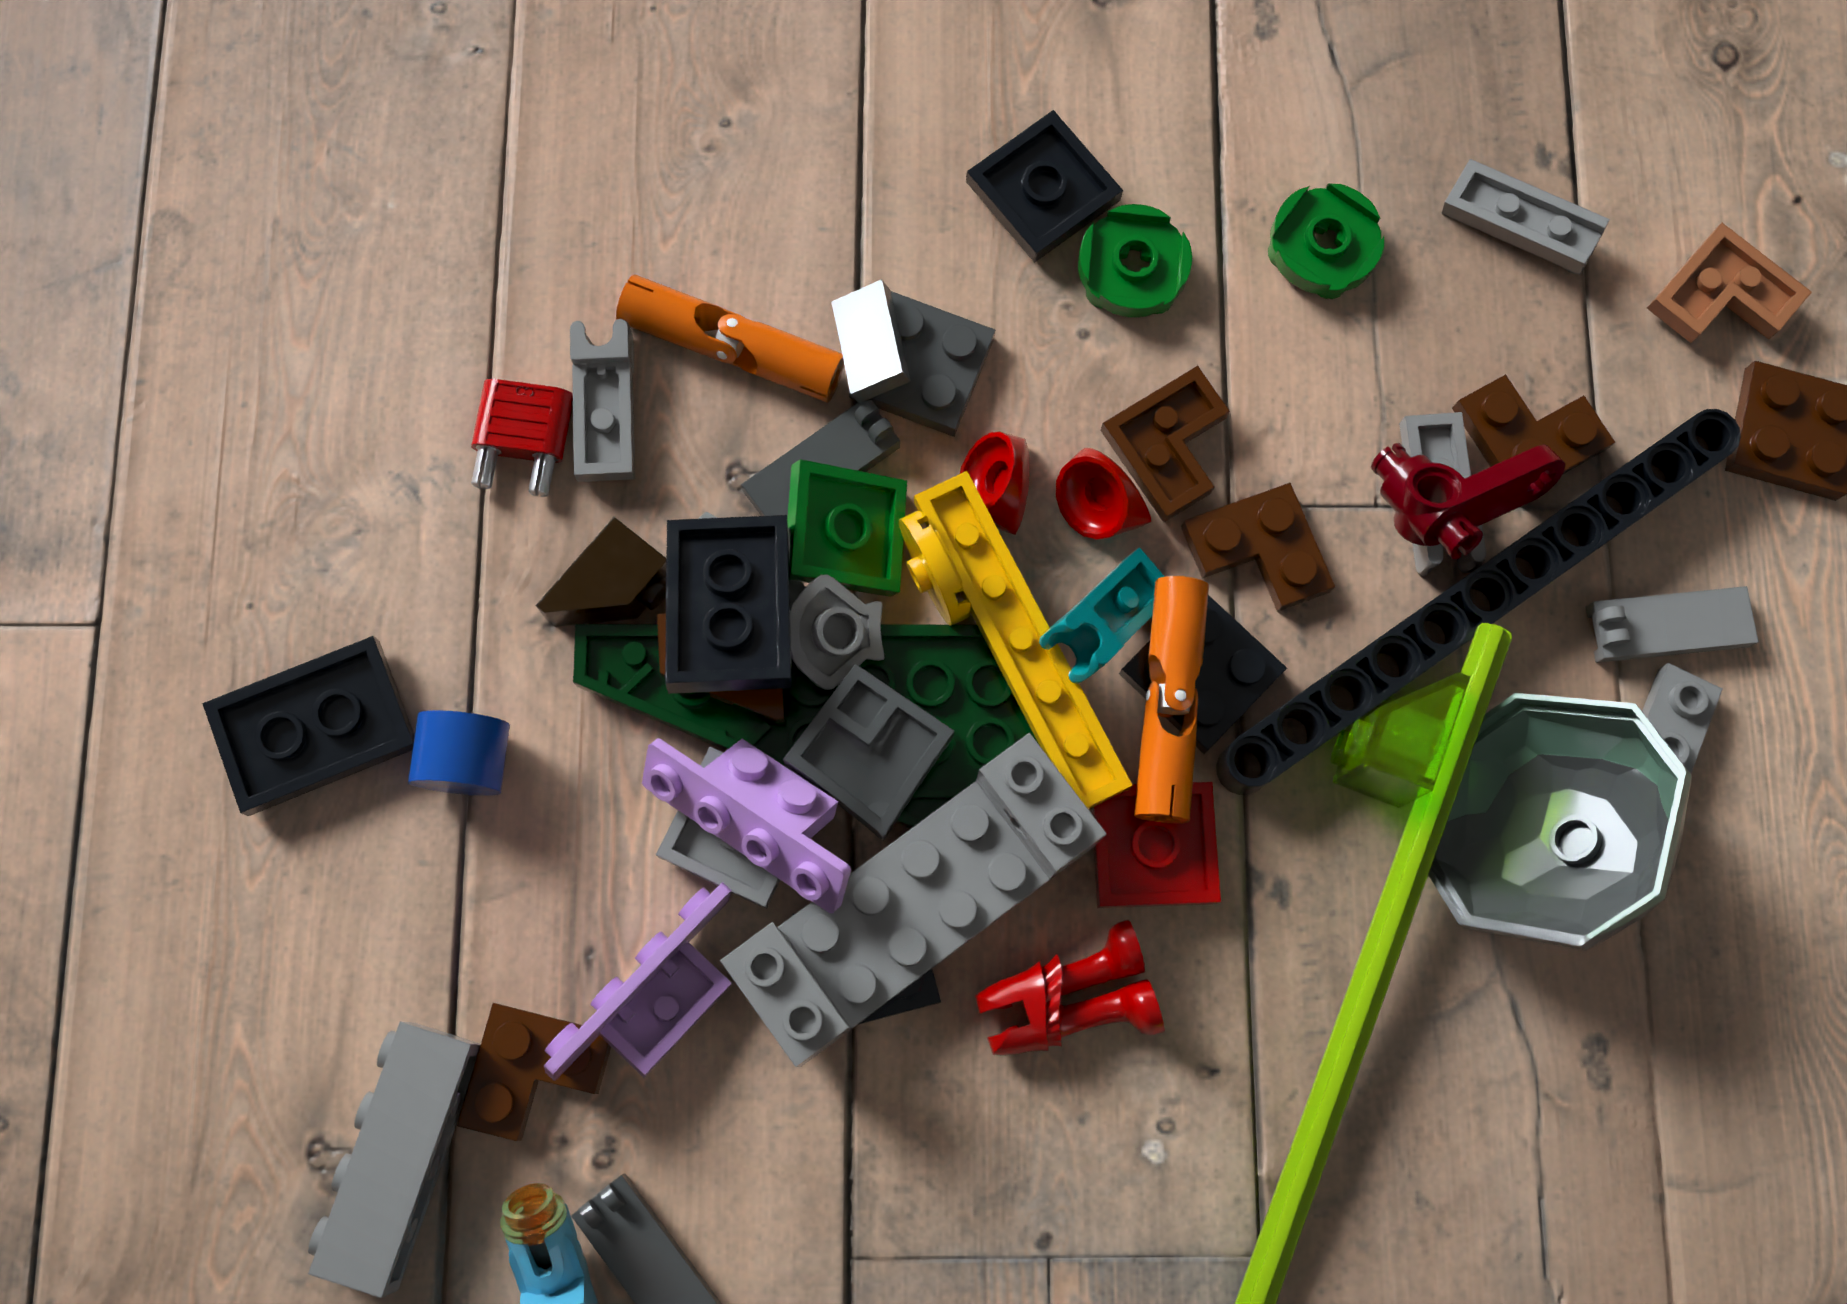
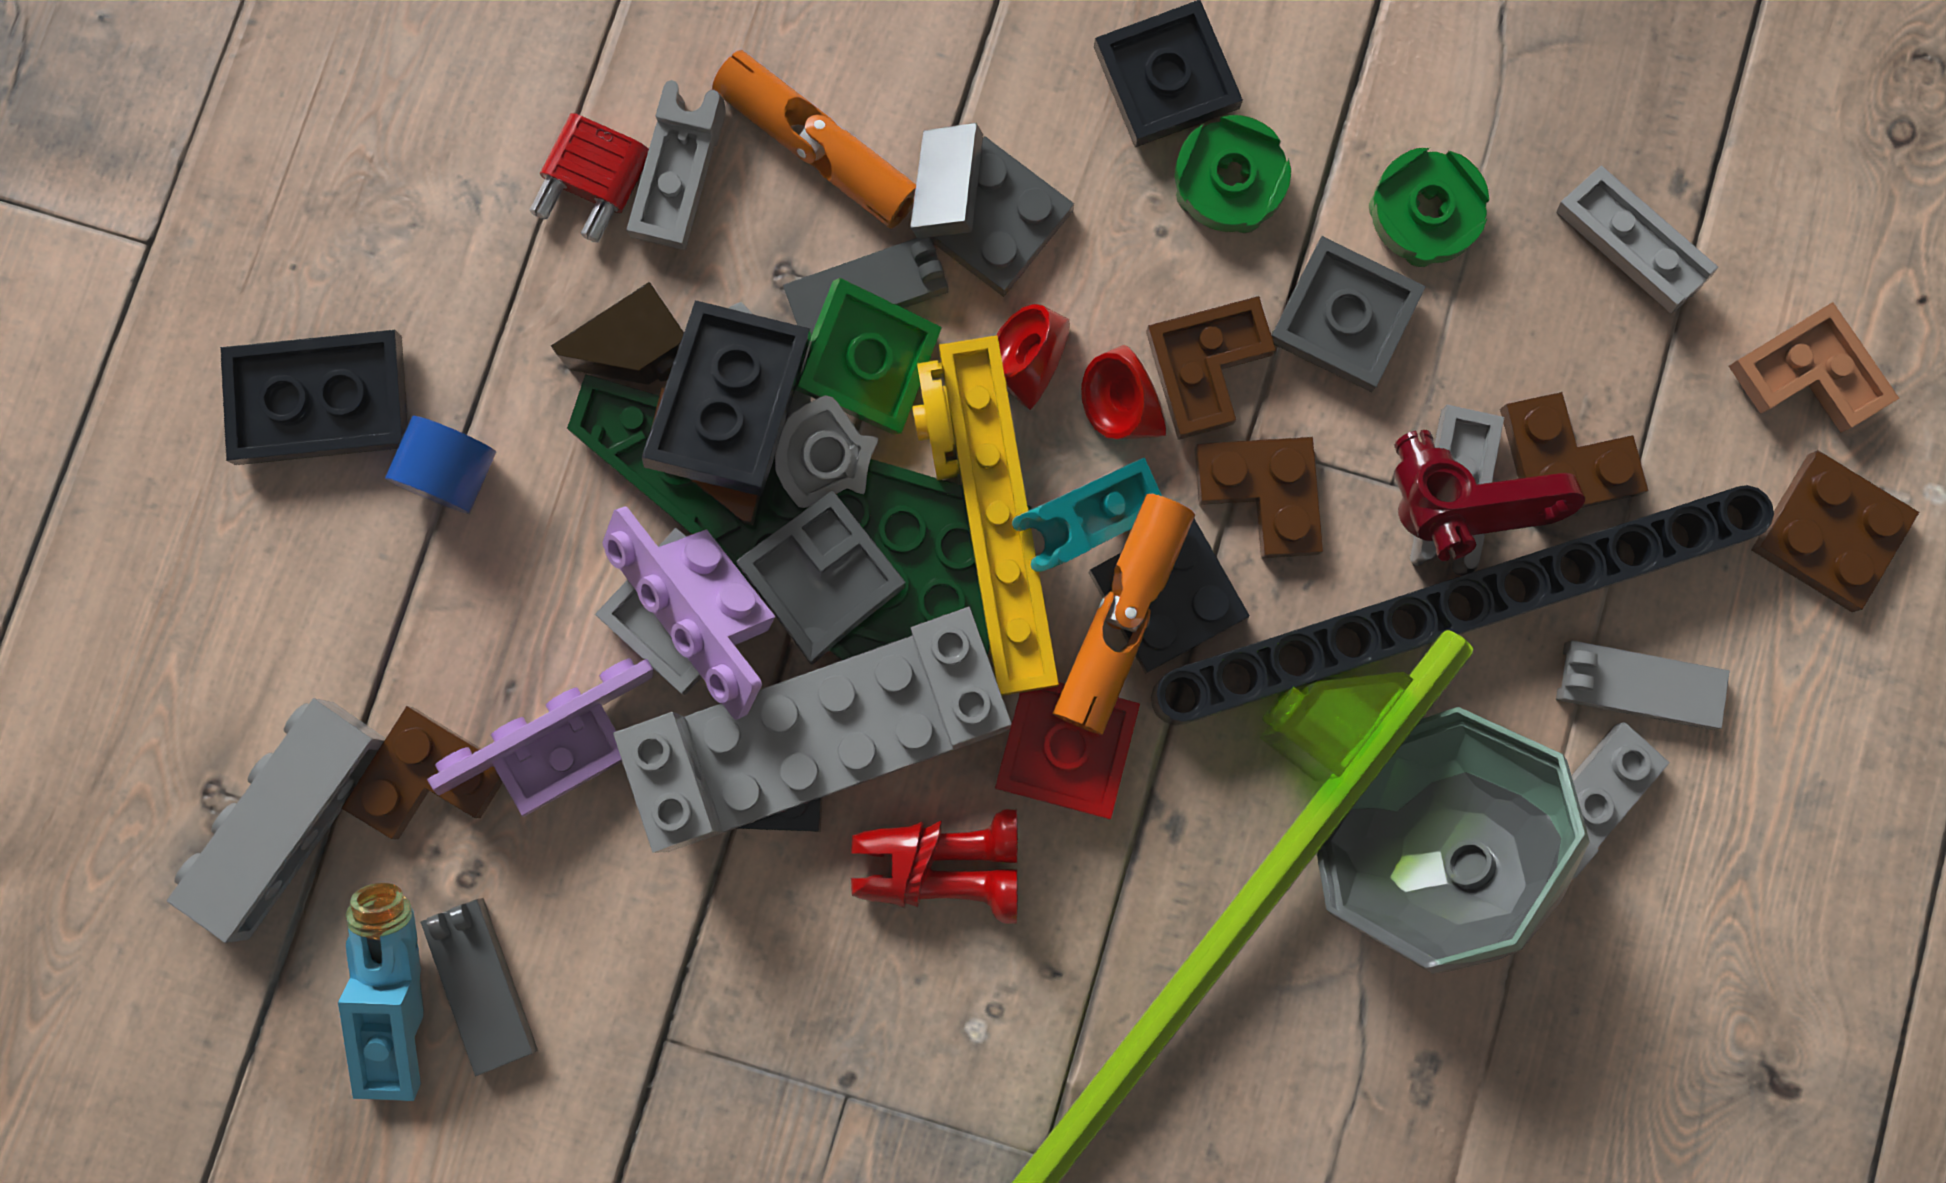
camera: 20 degrees right, 5 degrees up
none -> dark grey plate [1271,236,1426,393]

